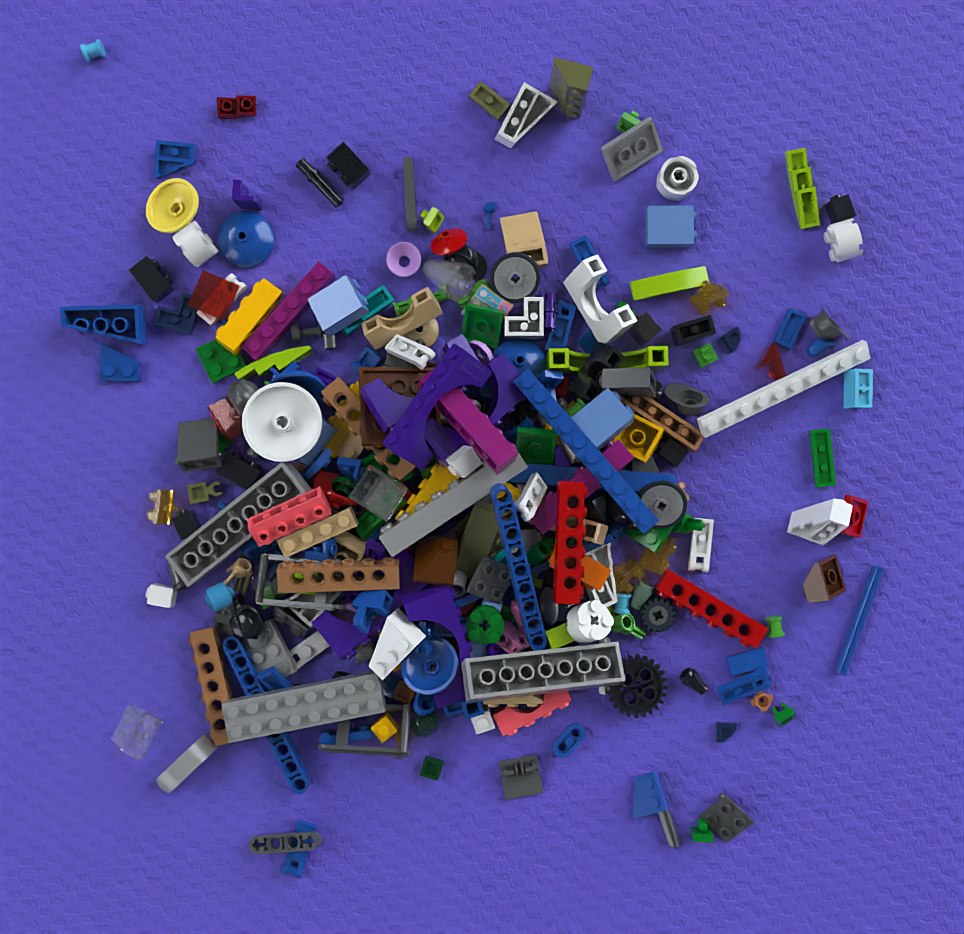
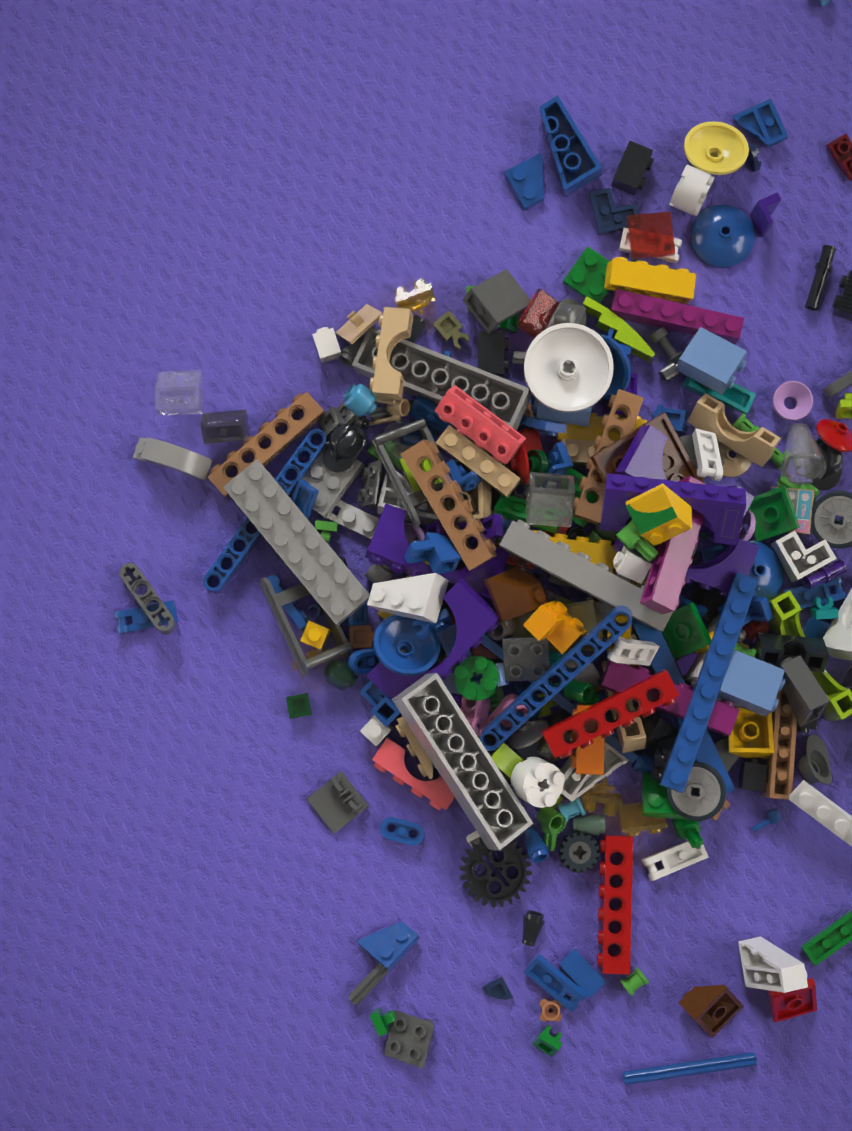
camera: 65 degrees right, 5 degrees down
none -> clear smoke brick [200,409,249,444]
none -> bright green tile [315,520,339,543]
none -> tan piece [335,304,383,344]
none -> tan arch [370,307,413,401]
none -> light orange brick [523,600,587,654]
none -> blue cone [523,828,549,863]
none -> bright green axle [616,520,659,562]
none -> yellow slope [626,483,692,546]
none -> dark blue tile [747,143,761,172]
none -> blue hand [752,809,781,832]
none -> teal tile [810,596,838,620]

